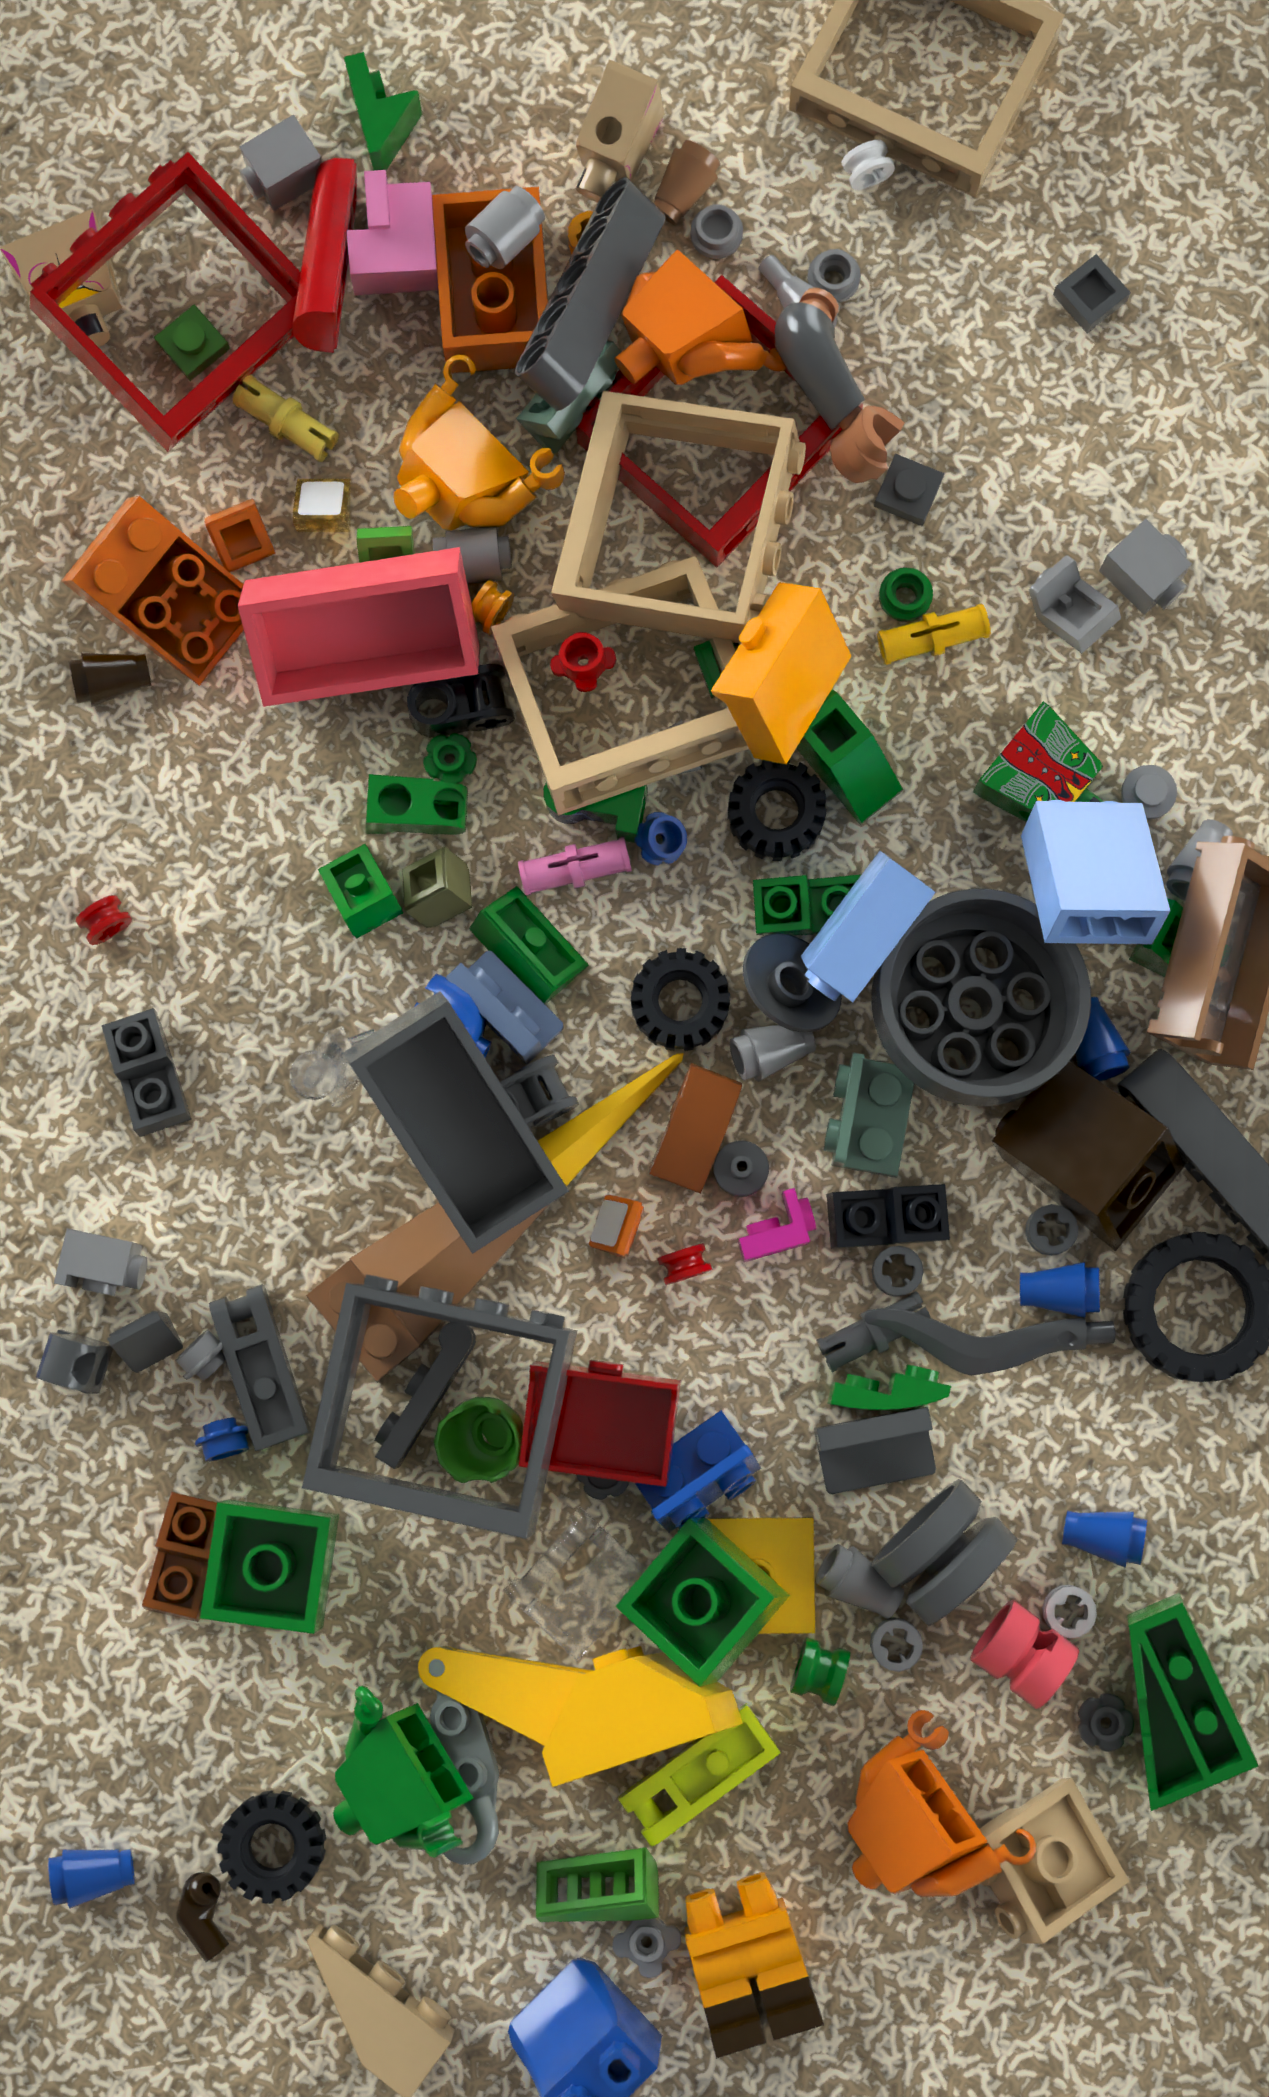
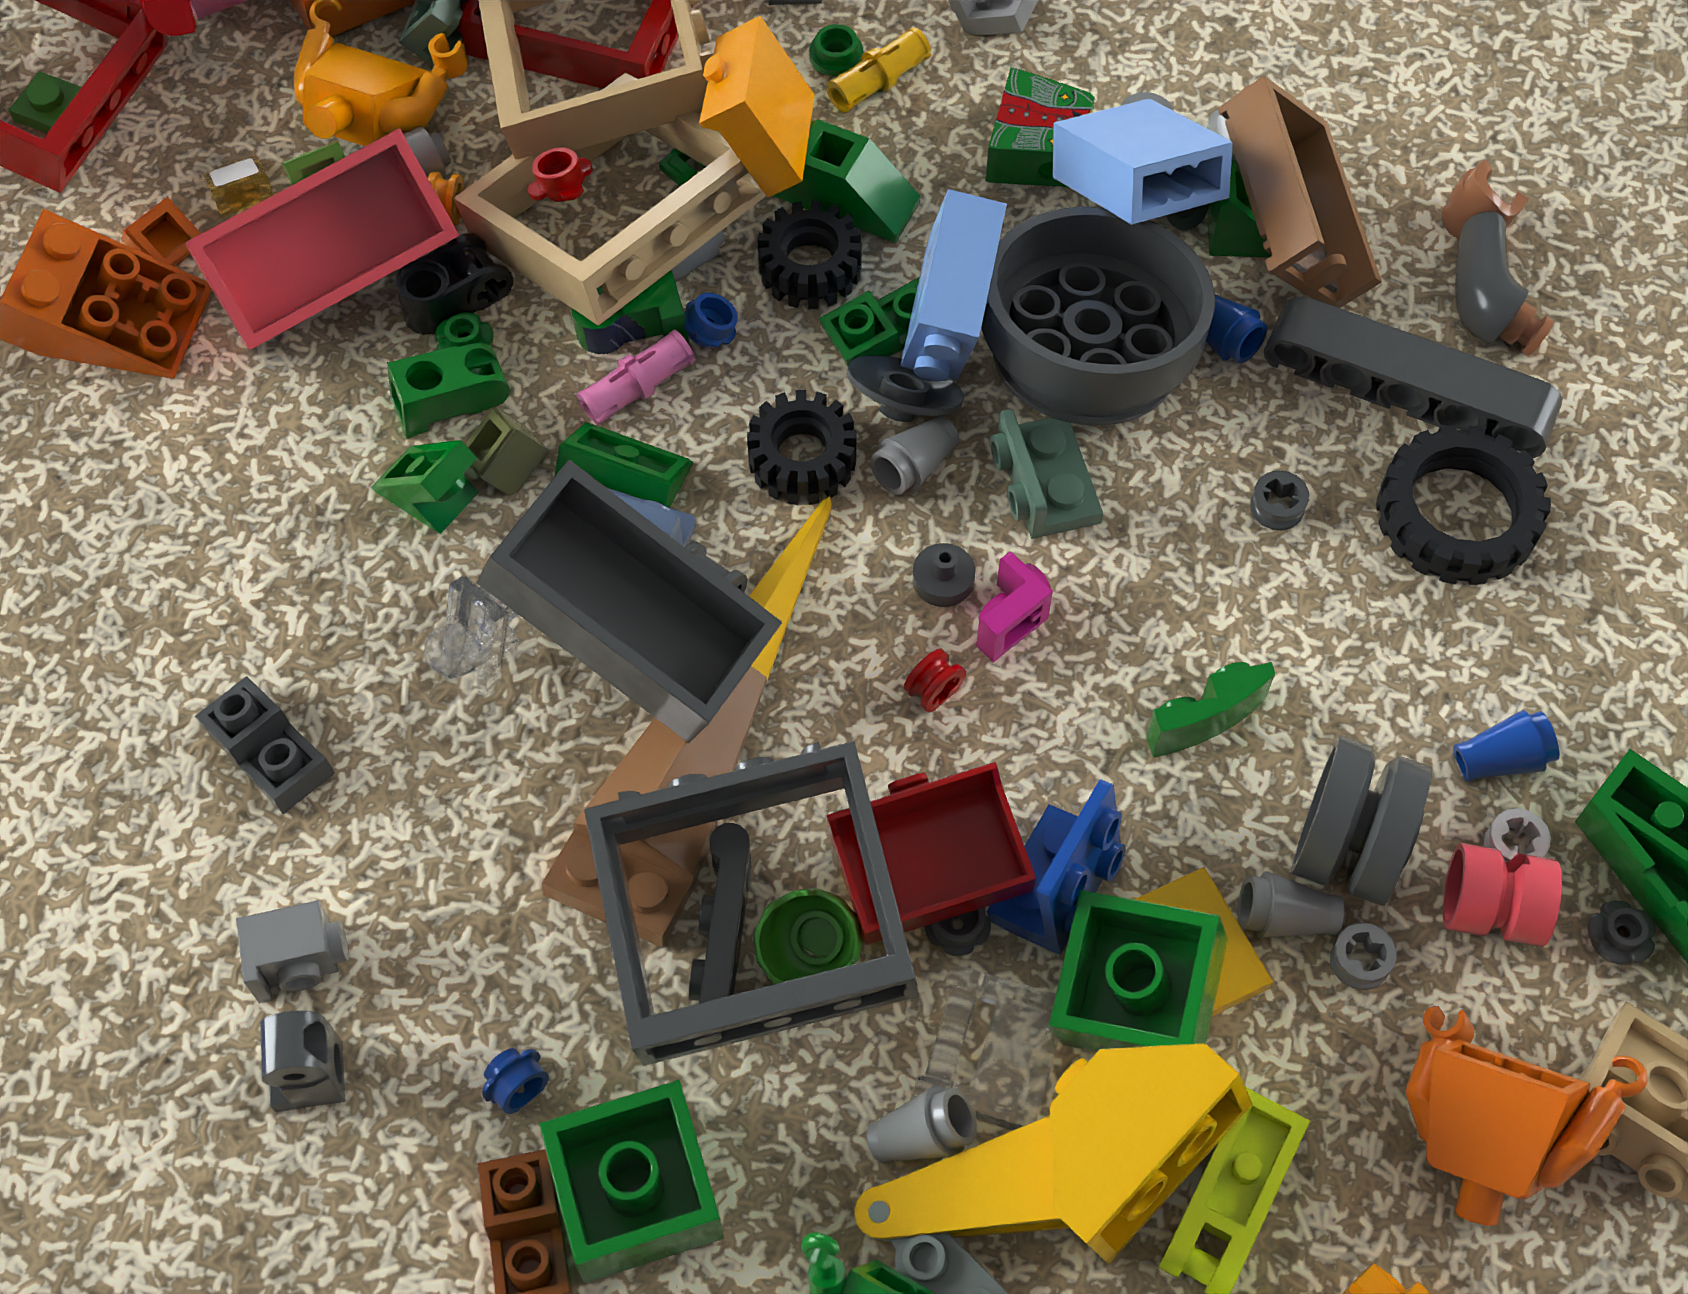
camera: 30 degrees left, 20 degrees down
dark brown cone [69,653,151,707] -> none
red bush [75,895,132,945] -> none
dark grey slope [107,1311,183,1373] -> none
light grey plate [175,1330,226,1381] -> none
dark grey plate [209,1284,311,1451] -> none
light yellow pin [232,375,339,462] -> none
slope [589,1195,644,1259] -> none
dark orange slope [649,1063,742,1194] -> none
green wheel [790,1637,851,1706] -> none
dark grey panel [814,1407,936,1494] -> none
dark grey pin [816,1291,931,1372] -> none
black slope [826,1184,950,1249] -> none
dark grey piece [864,1308,1116,1376] -> none
dark grey bush [872,1245,924,1296] -> none
dark brown slope [992,1061,1184,1251] -> none
blue cone [1020,1262,1100,1318] -> none
none -> light grey cone [867,1085,977,1164]

